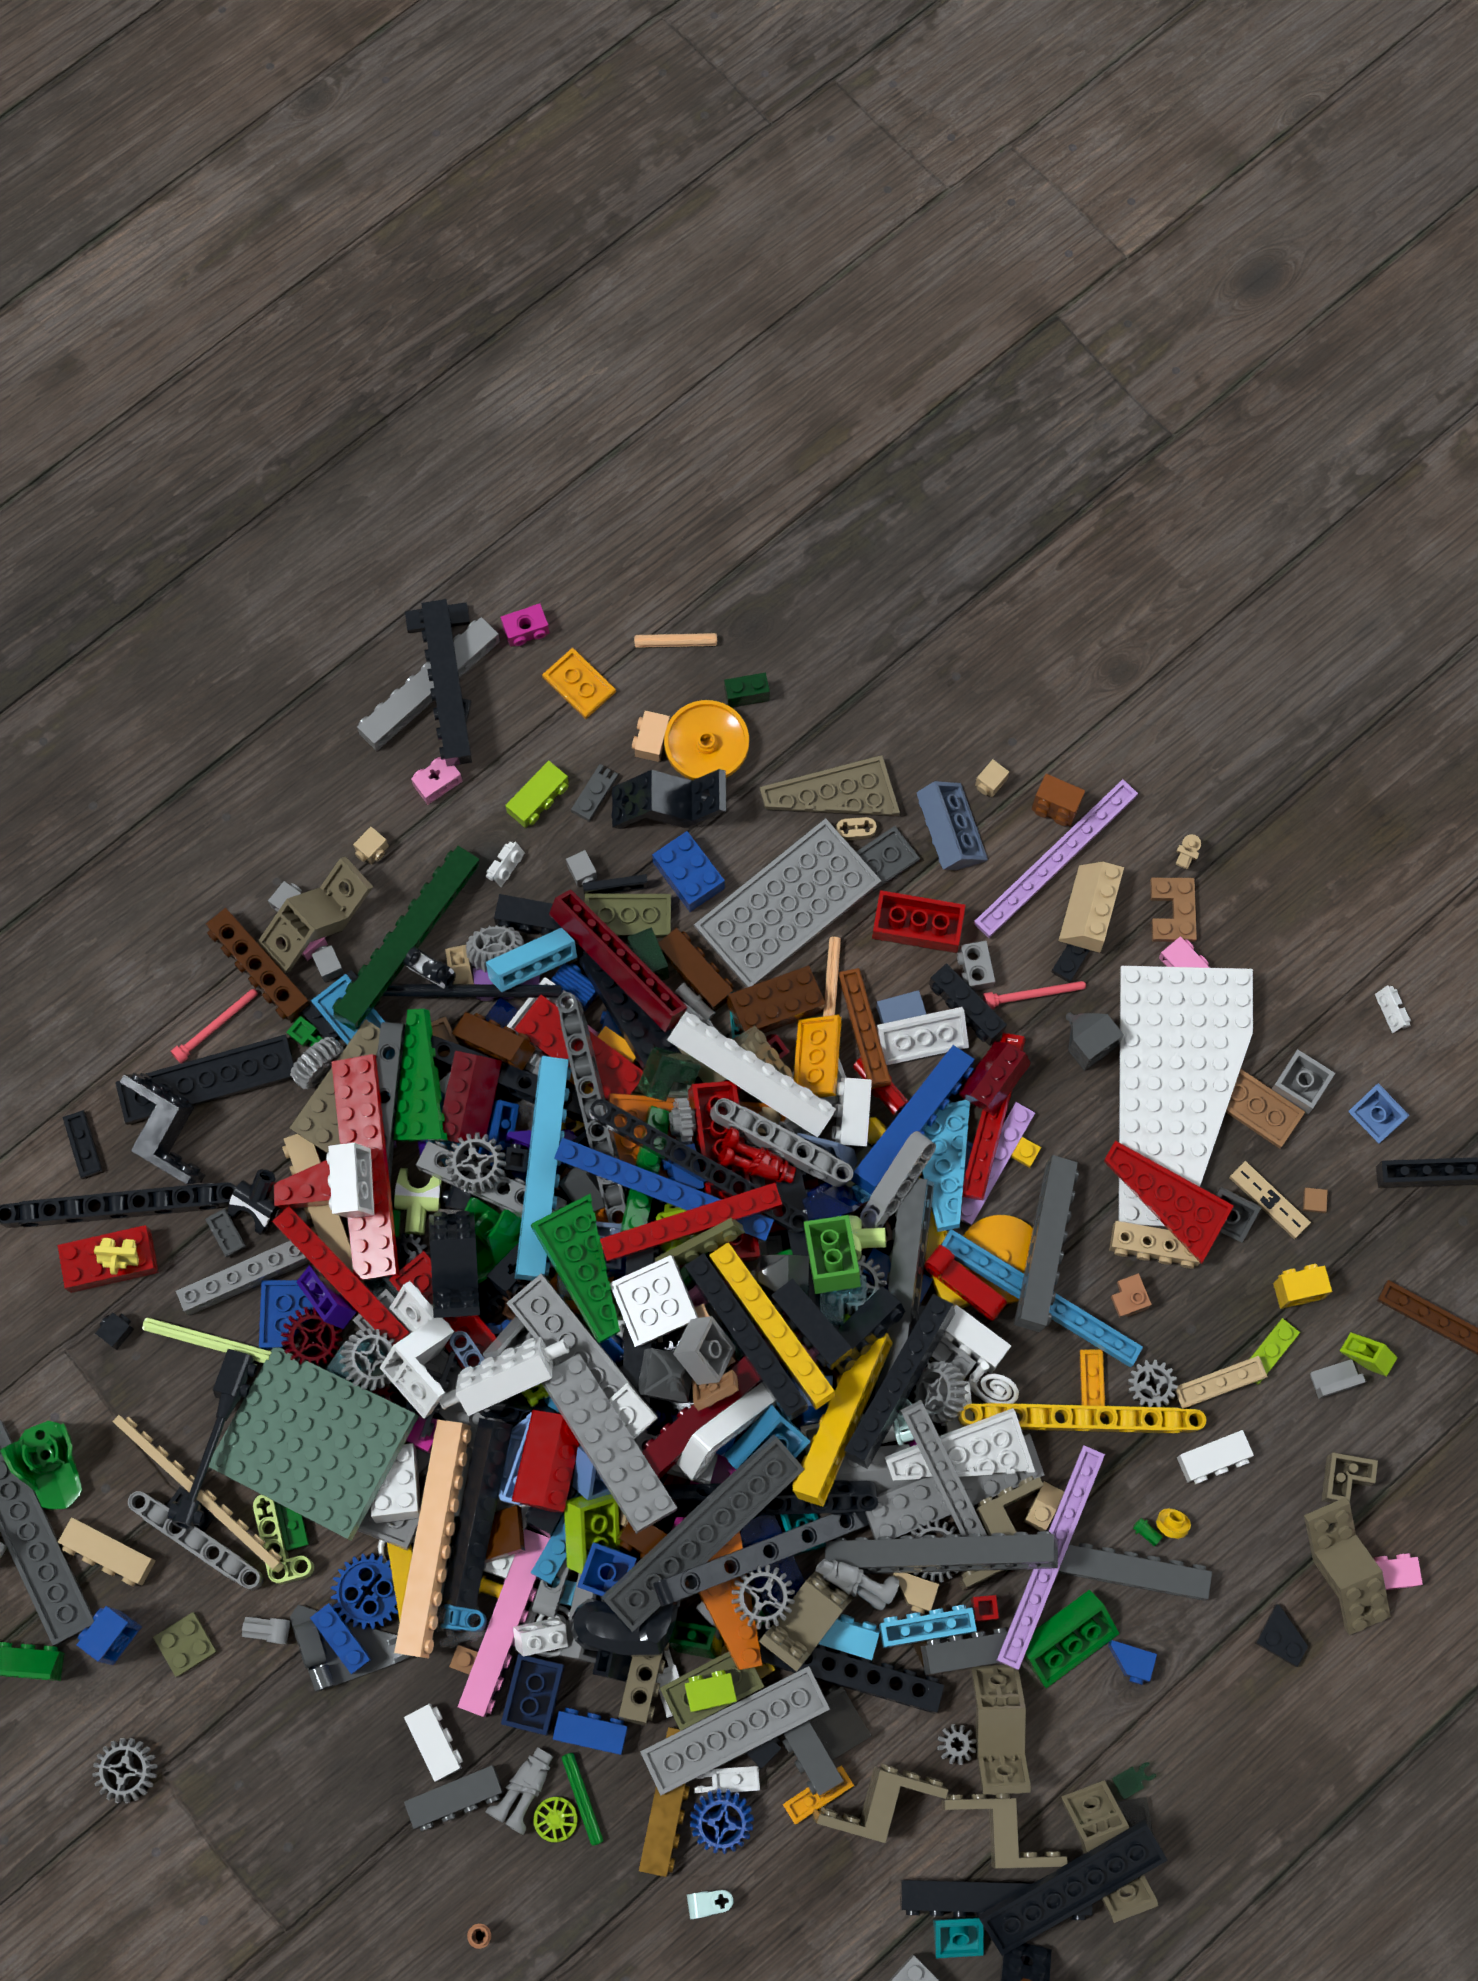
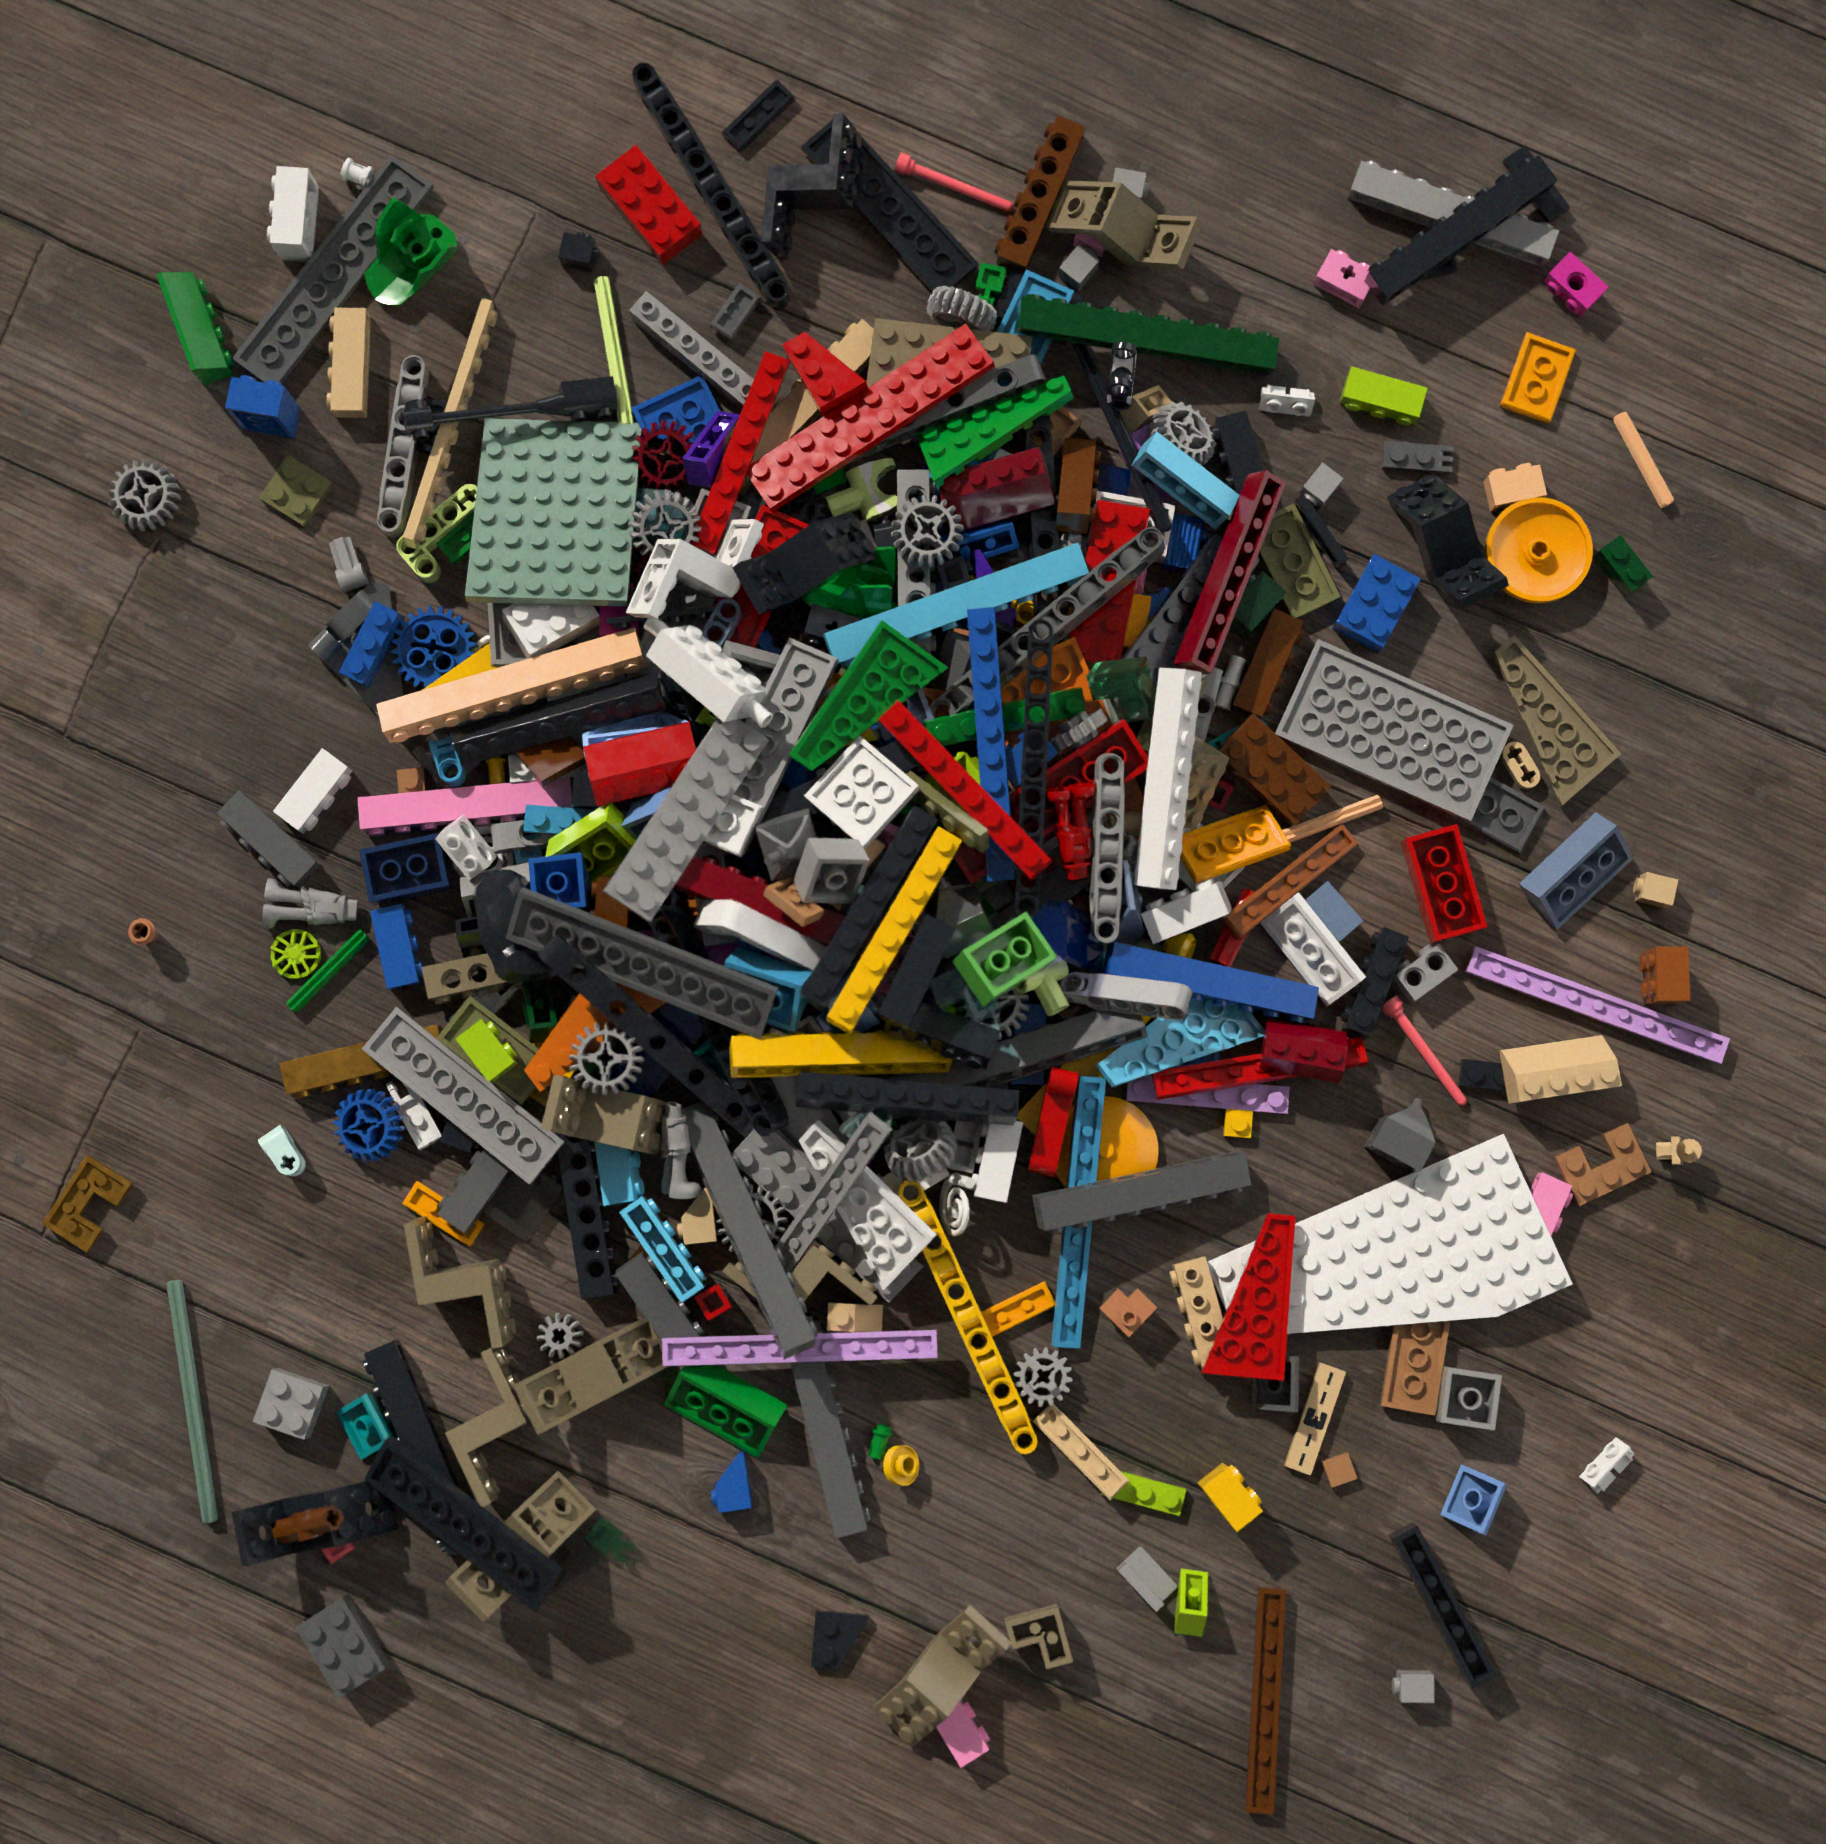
camera: 65 degrees right, 10 degrees up
light yellow hips [94,1238,139,1275] -> none
black connector [228,1169,280,1235] -> none
white brick [327,1143,374,1218] -> none
tan brick [353,827,389,865] -> none
white brick [1177,1430,1254,1484] -> none

